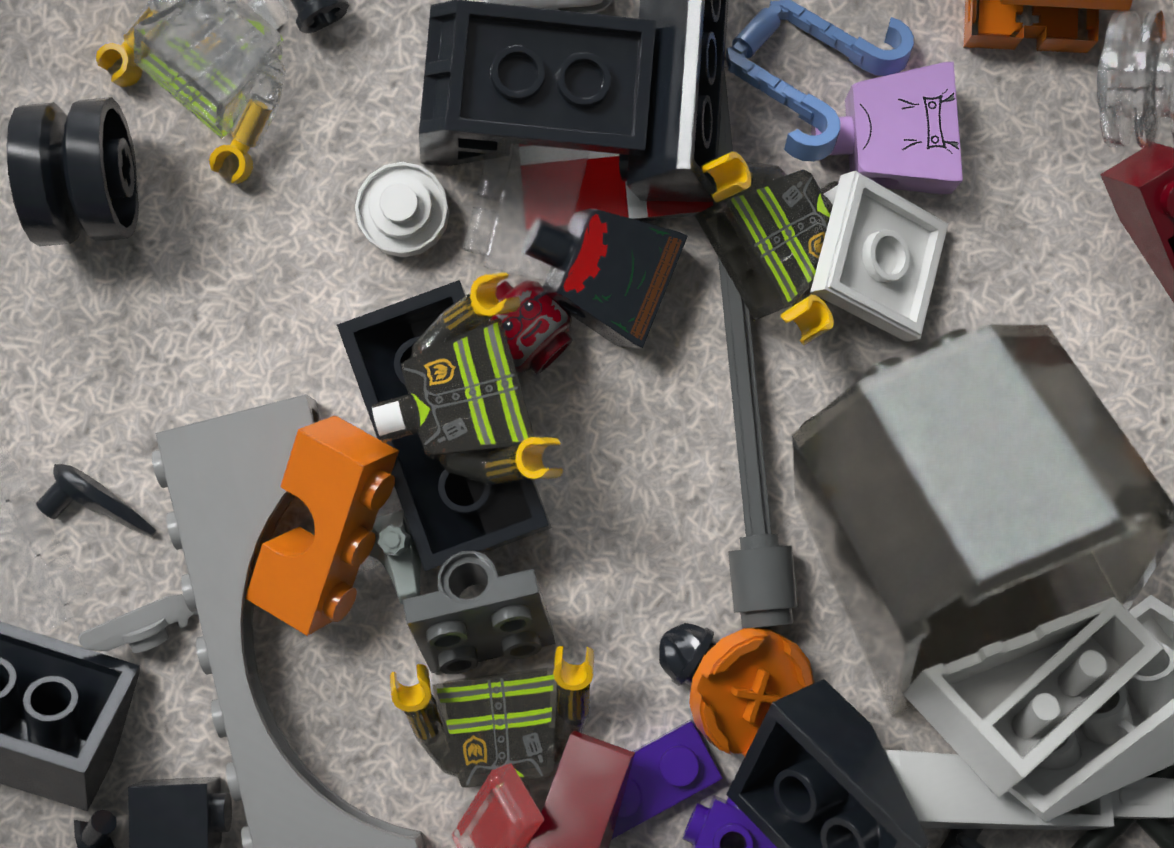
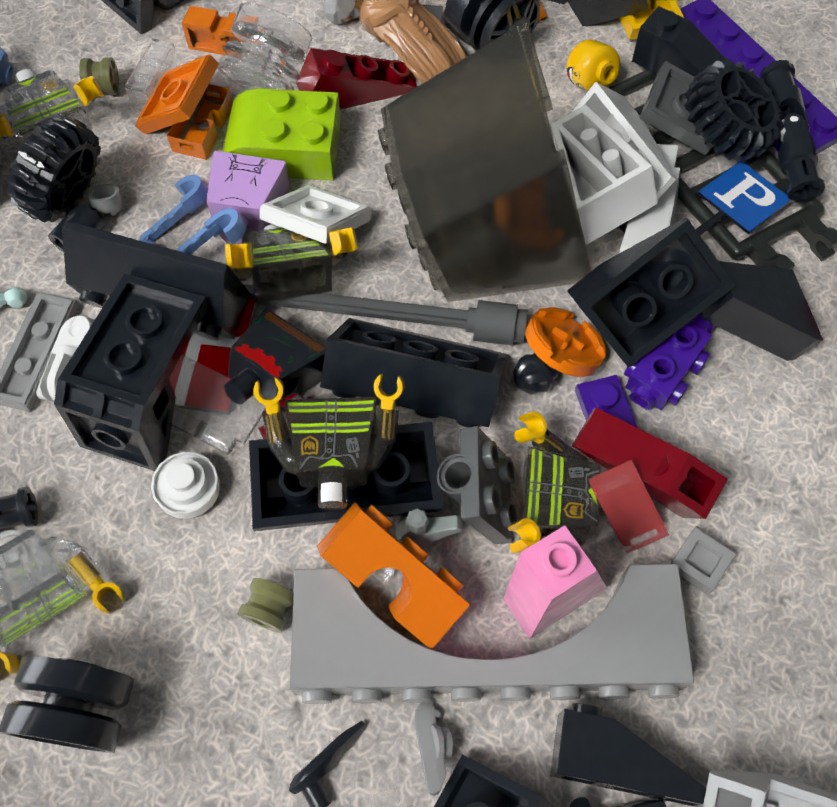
camera: 85 degrees left, 20 degrees down
none -> lime brick [223,88,341,181]
none -> olive wheel [237,578,294,633]
none -> black slope [320,318,508,428]
none -> bright pink slope [503,525,607,639]

